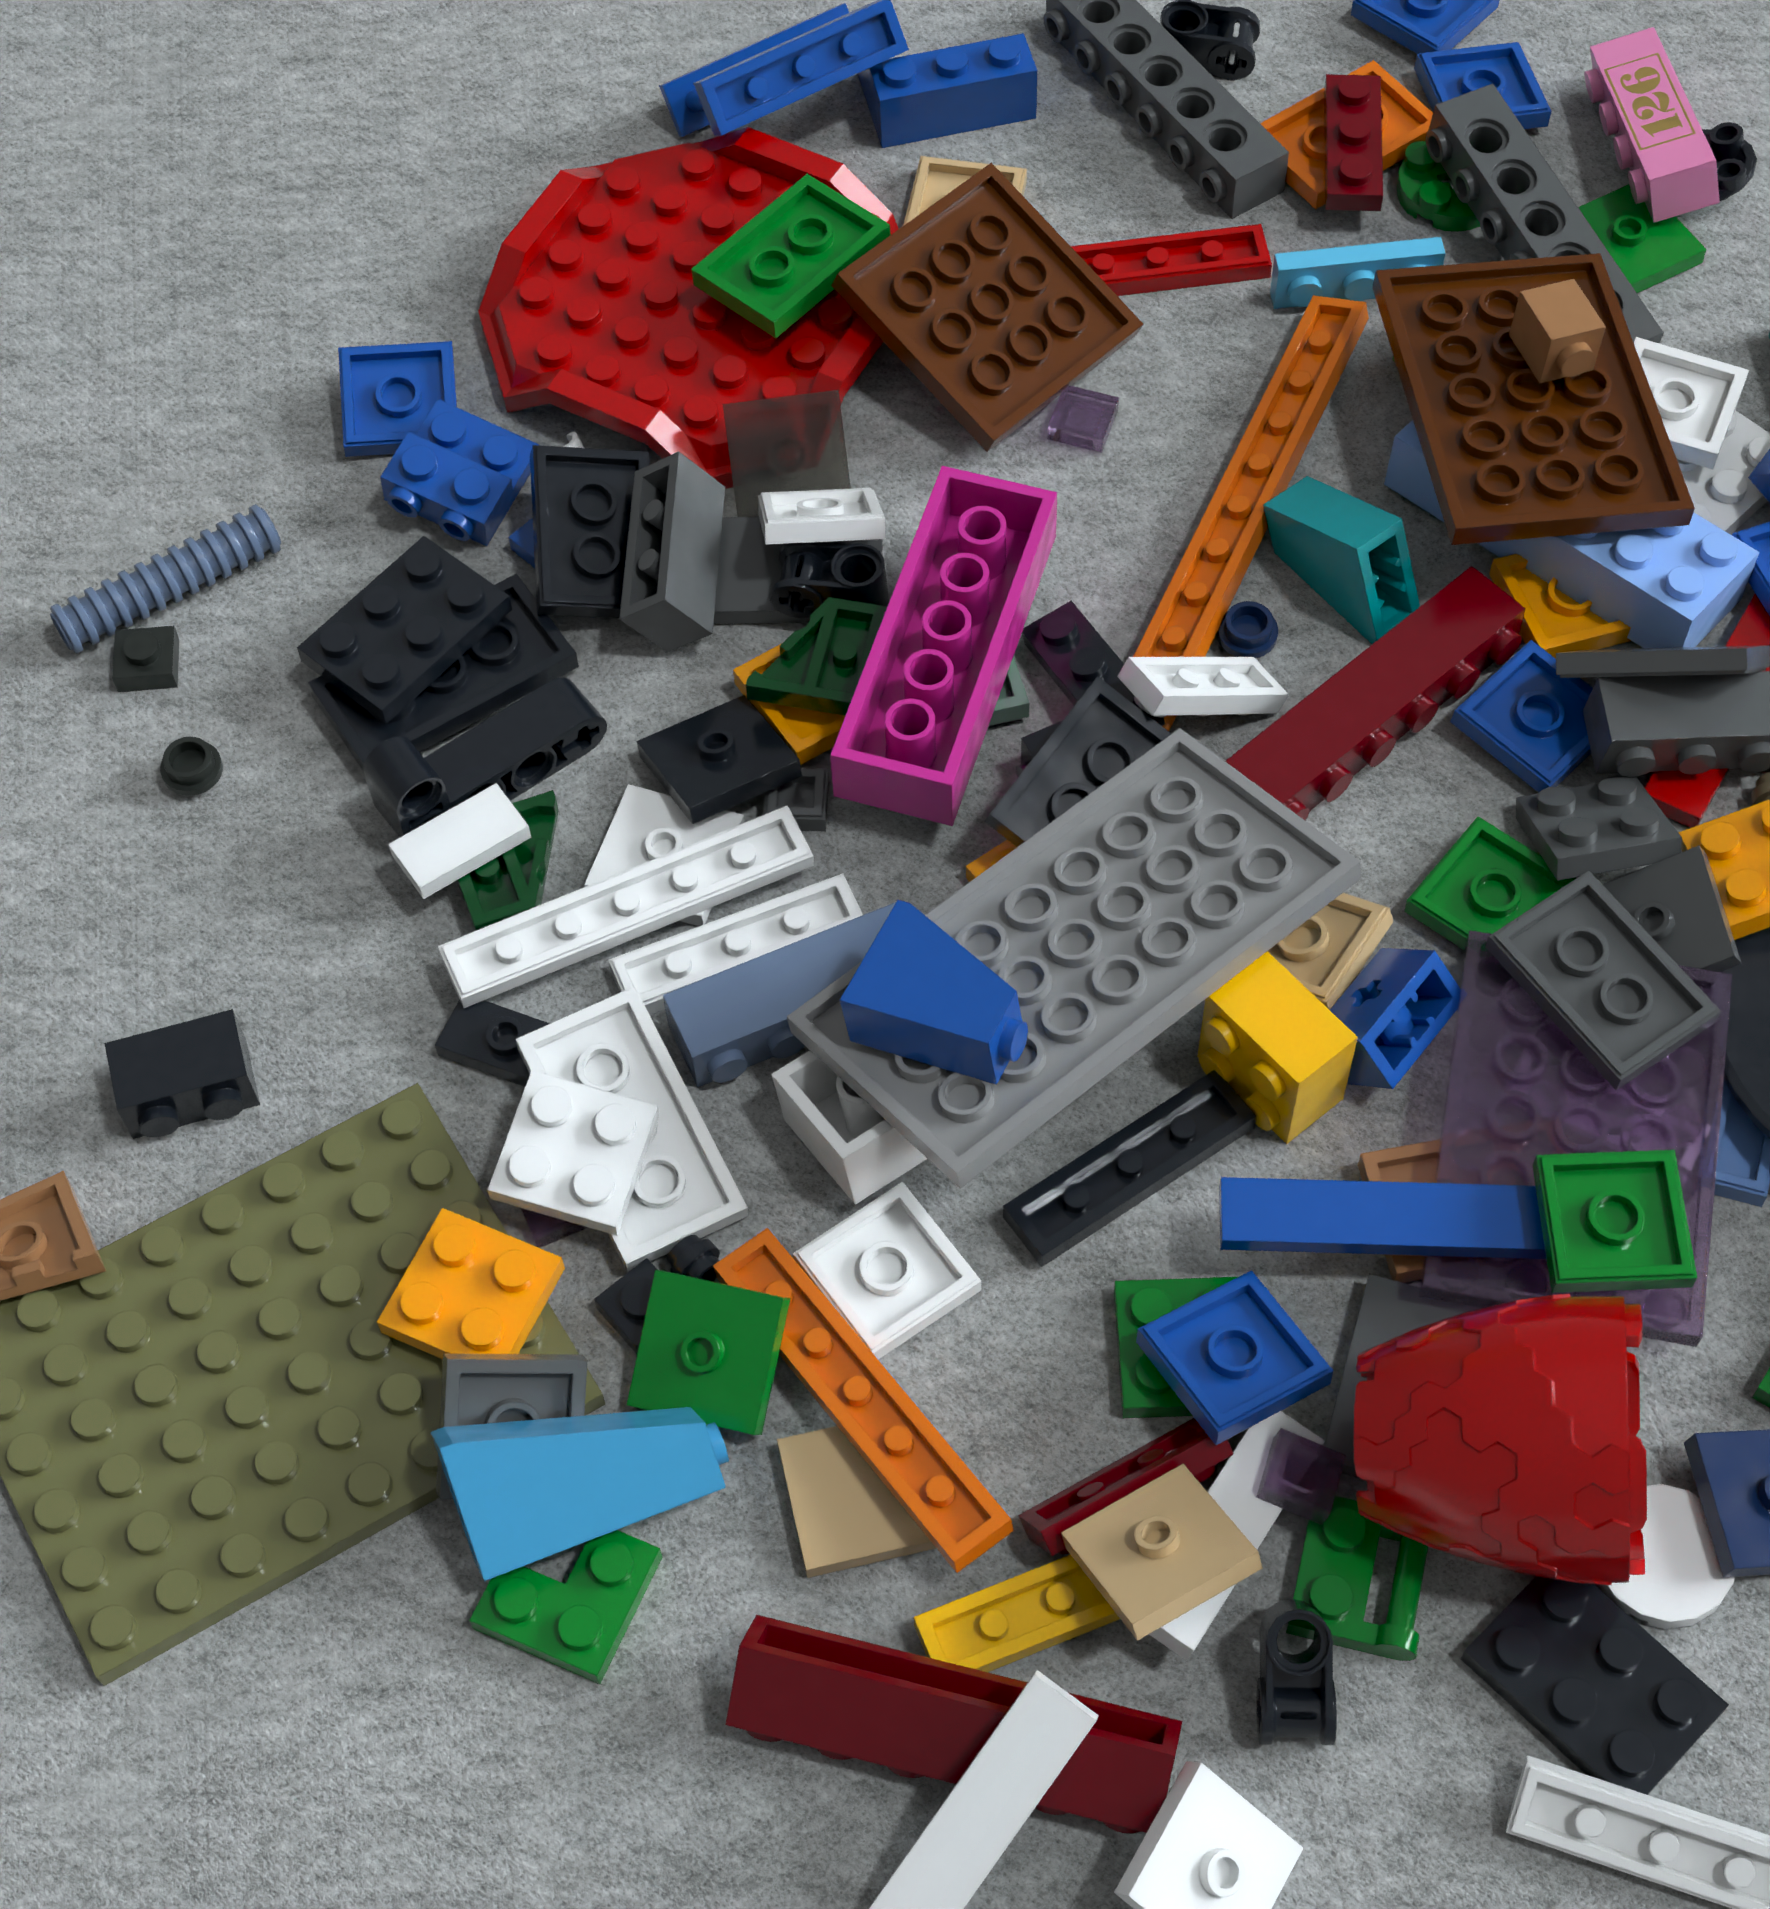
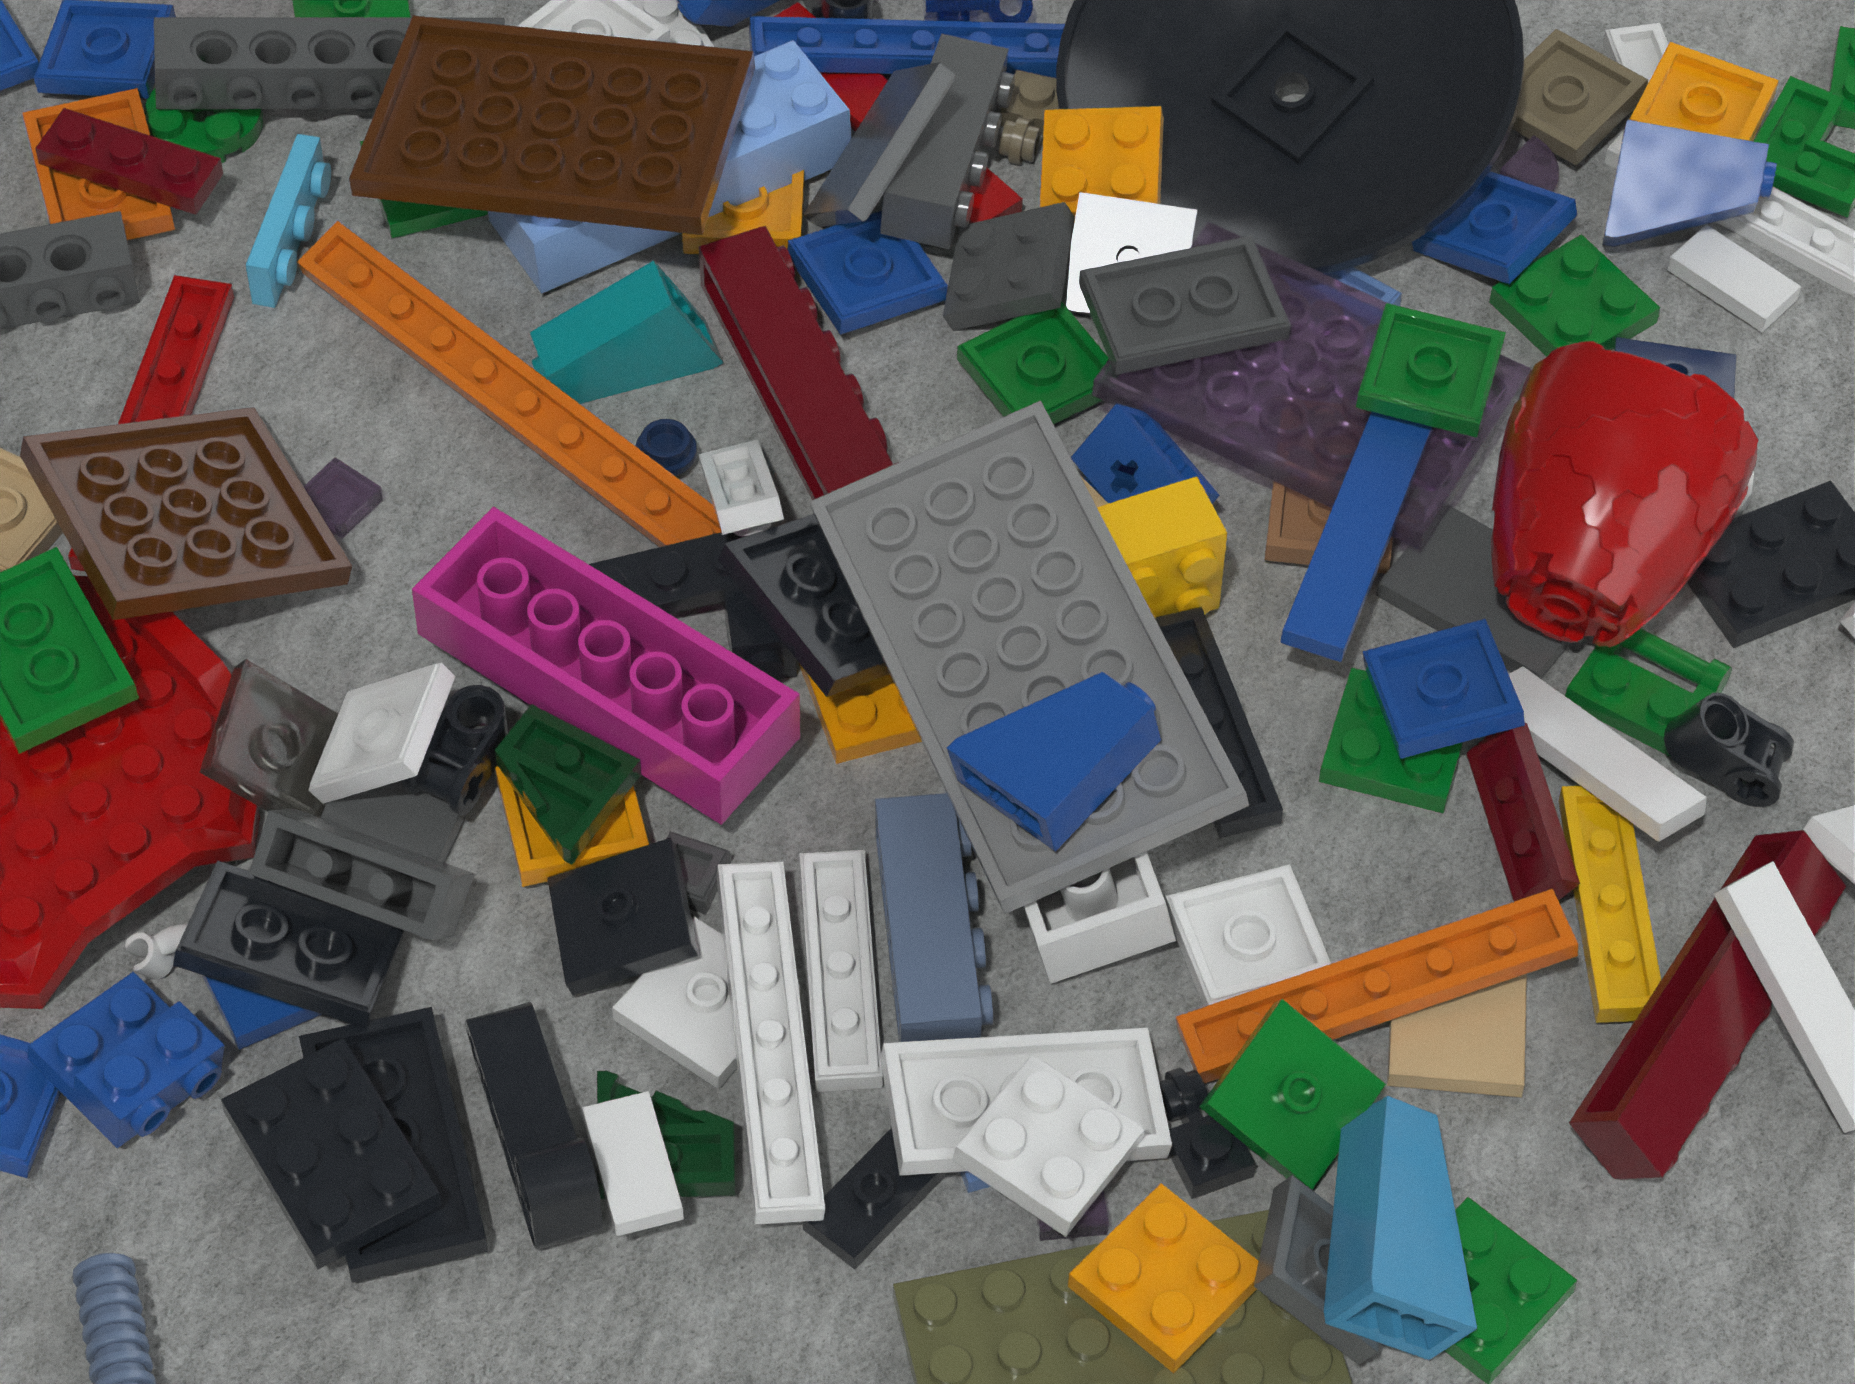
camera: 75 degrees left, 5 degrees down
tan plate [1061,1464,1263,1641] -> none
clear purple tile [1256,1428,1346,1525] -> none
medium nougat brick [1509,279,1606,383] -> none

